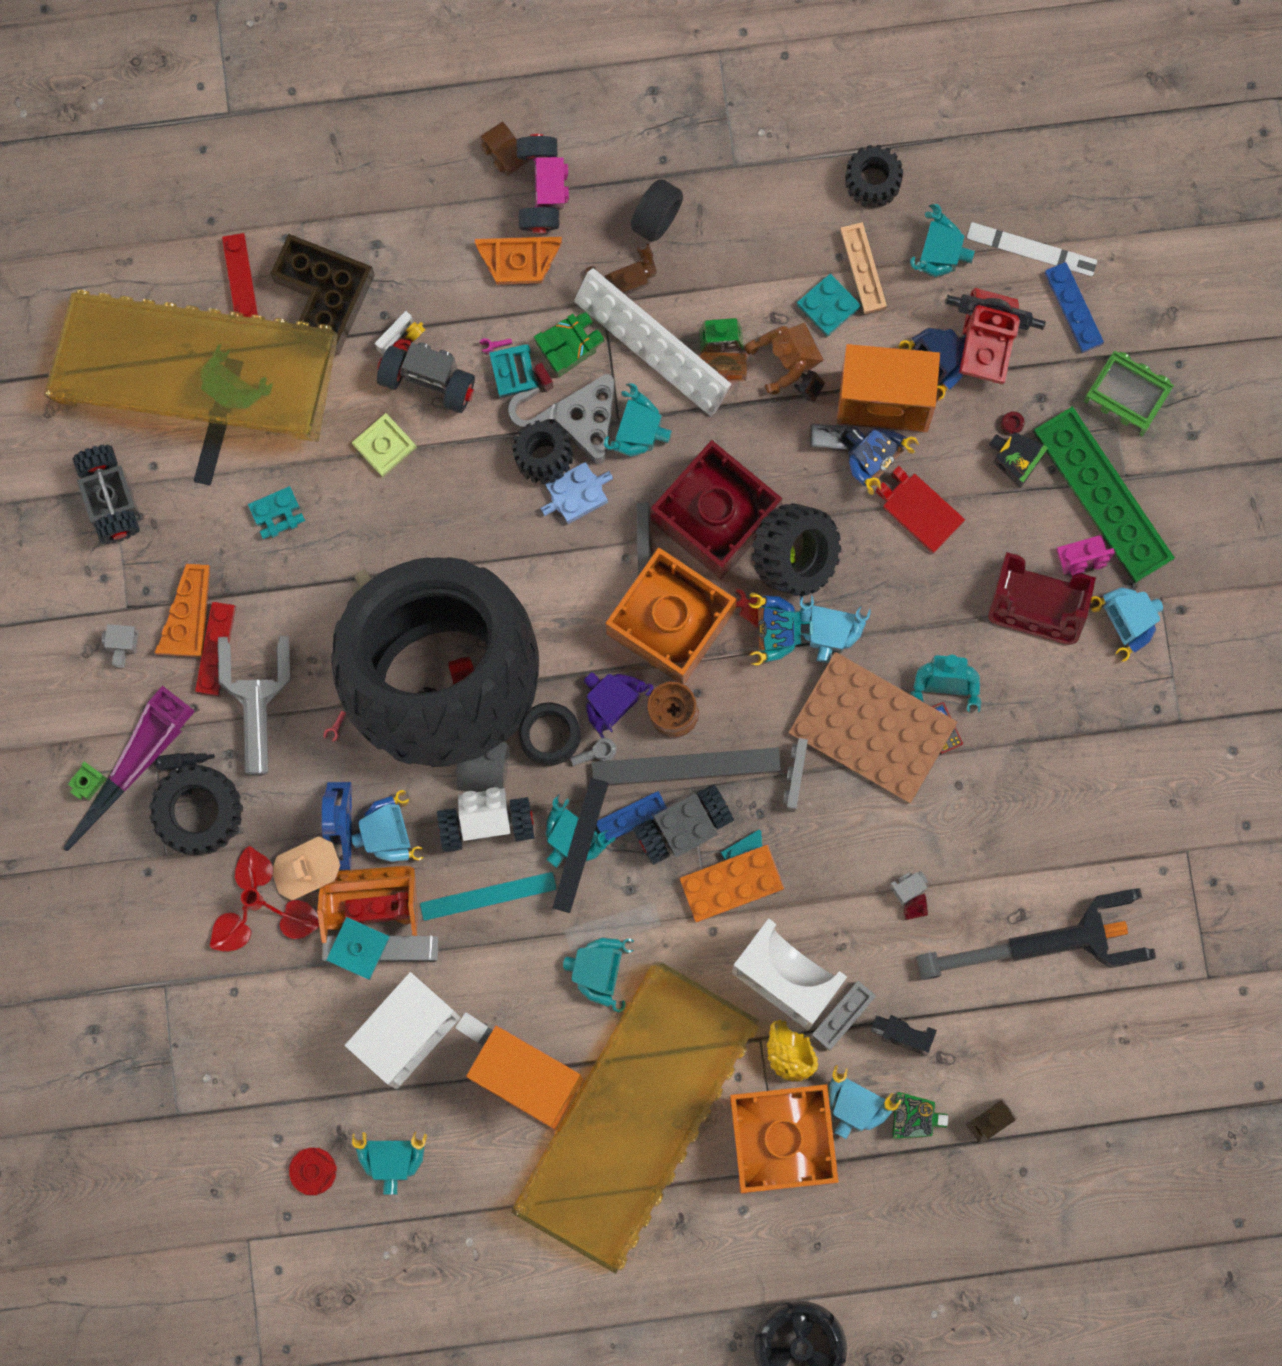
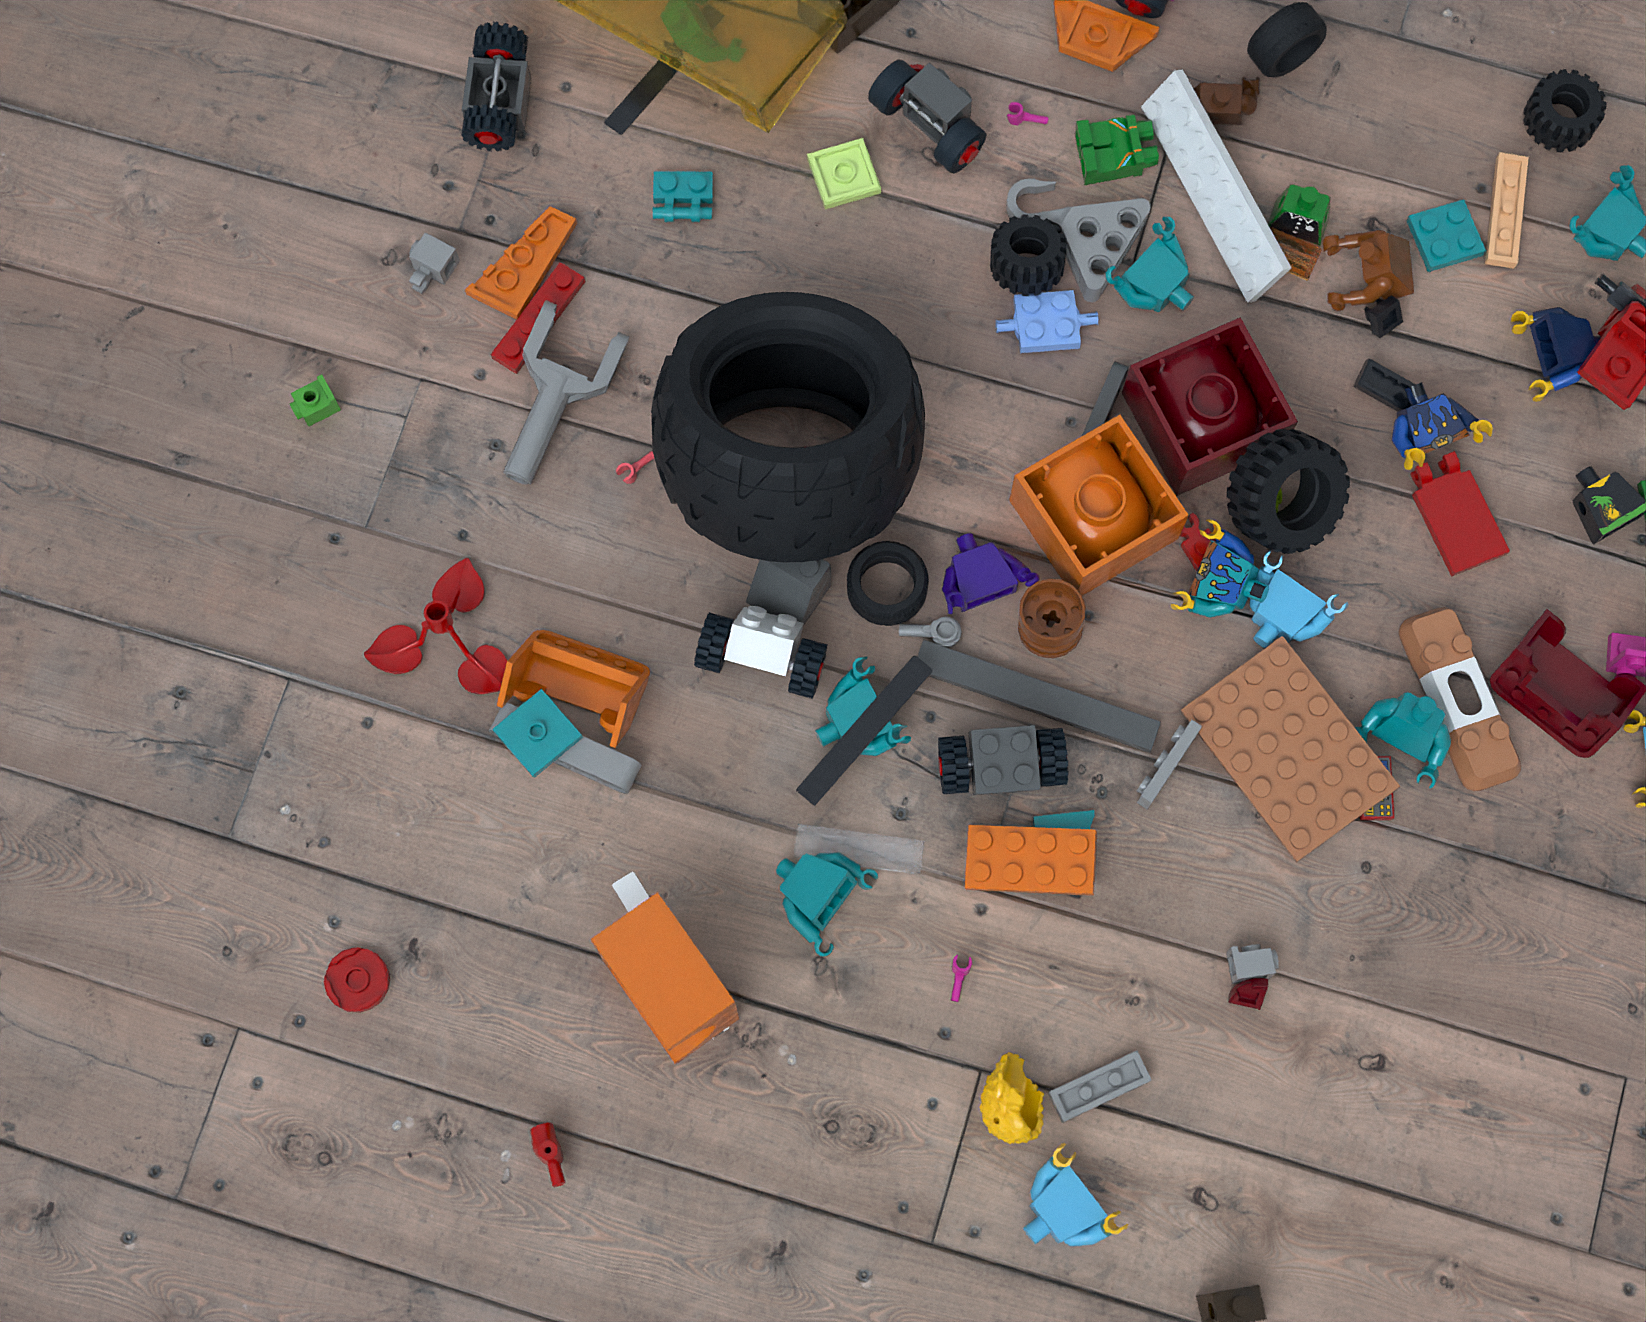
camera: 20 degrees right, 5 degrees down
magenta plate [64,685,195,851] -> none
black tyre [149,765,243,855] -> none
black piece [156,752,215,797] -> none
light nougat shield [273,836,340,900] -> none
blue piece [322,782,352,870] -> none
white piece [344,972,461,1089] -> none
red plate [345,892,410,924] -> none
medium azure torso [352,790,424,862] -> none
teal torso [352,1132,427,1195] -> none
white tile [375,311,413,355] -> none
yellow plate [405,322,426,342] -> none
teal sticker [420,872,557,921] -> none
teal plate [489,345,540,398] -> none
clear yellow windscreen [511,961,759,1274] -> none
dark red tile [534,362,554,392] -> none
blue plate [597,791,666,841] -> none
orange piece [729,1084,839,1194] -> none
white piece [732,918,847,1031] -> none
orange piece [837,344,940,432] -> none
black hips [871,1015,937,1056] -> none
torso [892,1092,948,1139] -> none
black piece [916,888,1156,980] -> none
dark red tile [1001,411,1025,435] -> none
none -> red piece [530,1123,566,1187]
none -> dark pink hand [951,954,972,1002]
none -> nougat piece [1399,607,1521,791]

